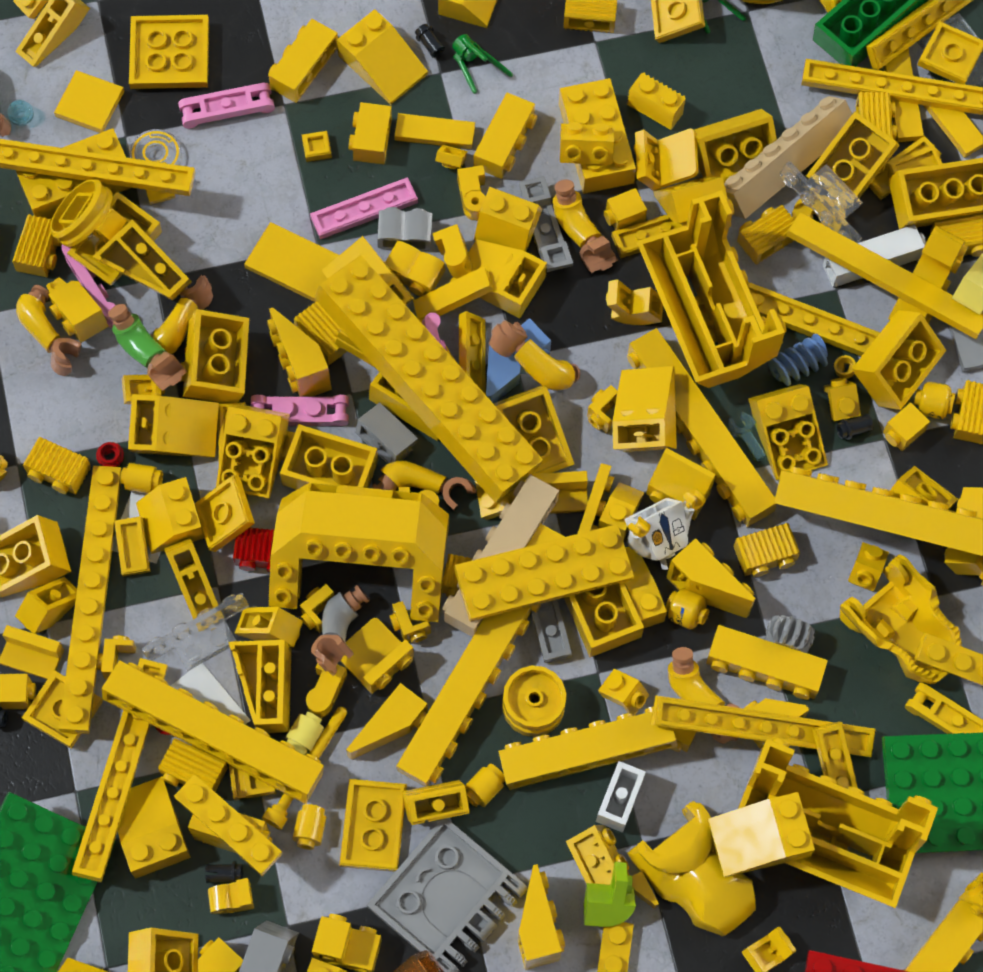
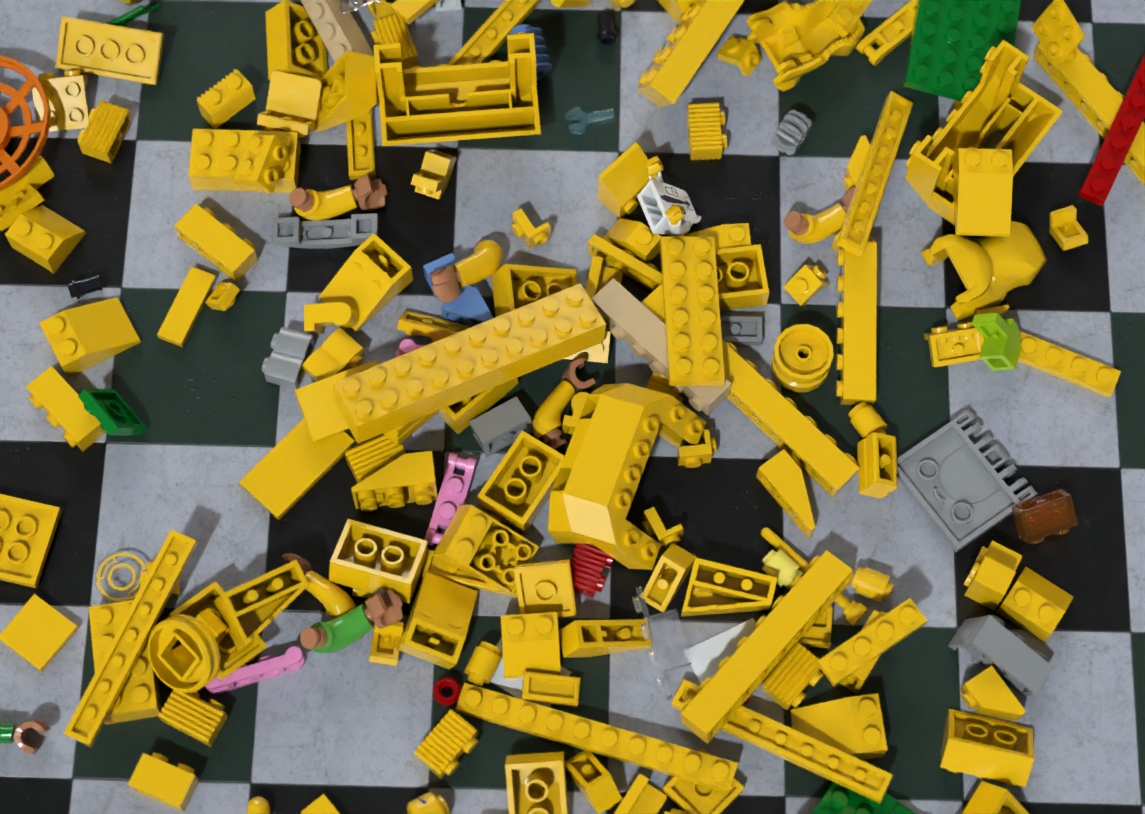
camera: 75 degrees left, 0 degrees up
clear light blue plate [7,100,34,126] -> none
piece [16,285,82,376] -> none
yellow hinge [46,277,109,343] -> none
yellow bracket [97,635,136,679] -> none
bright pink plate [178,83,275,129] -> none
black pin [205,861,243,883] -> none
yellow leg [207,878,254,914] -> none
yellow tile [302,131,332,162] -> none
yellow leg [306,663,347,718] -> none
bright pink tile [310,177,418,240] -> none
piece [311,585,370,676] -> none
yellow tile [339,779,407,872] -> none
yellow bracket [340,618,414,694] -> none
yellow brick [348,102,392,165] -> none
yellow tile [413,266,493,322] -> none
green plant [452,34,513,94] -> none
yellow leg [457,165,486,220] -> none
yellow slope [474,186,542,251] -> none
yellow slope [517,864,565,970] -> none
white brick [596,761,646,833] -> none
yellow brick [604,188,647,231] -> none
yellow slope [612,366,677,452] -> none
yellow brick [627,328,777,528] -> none
yellow head [665,588,709,630] -> none
yellow slope [667,538,756,618] -> none
yellow brick [706,625,828,700] -> none
yellow slope [748,384,828,480] -> none
yellow tile [812,722,858,789] -> none
yellow bracket [823,378,861,421] -> none
yellow hinge [834,355,856,379] -> none
none -> green plate [78,388,147,436]

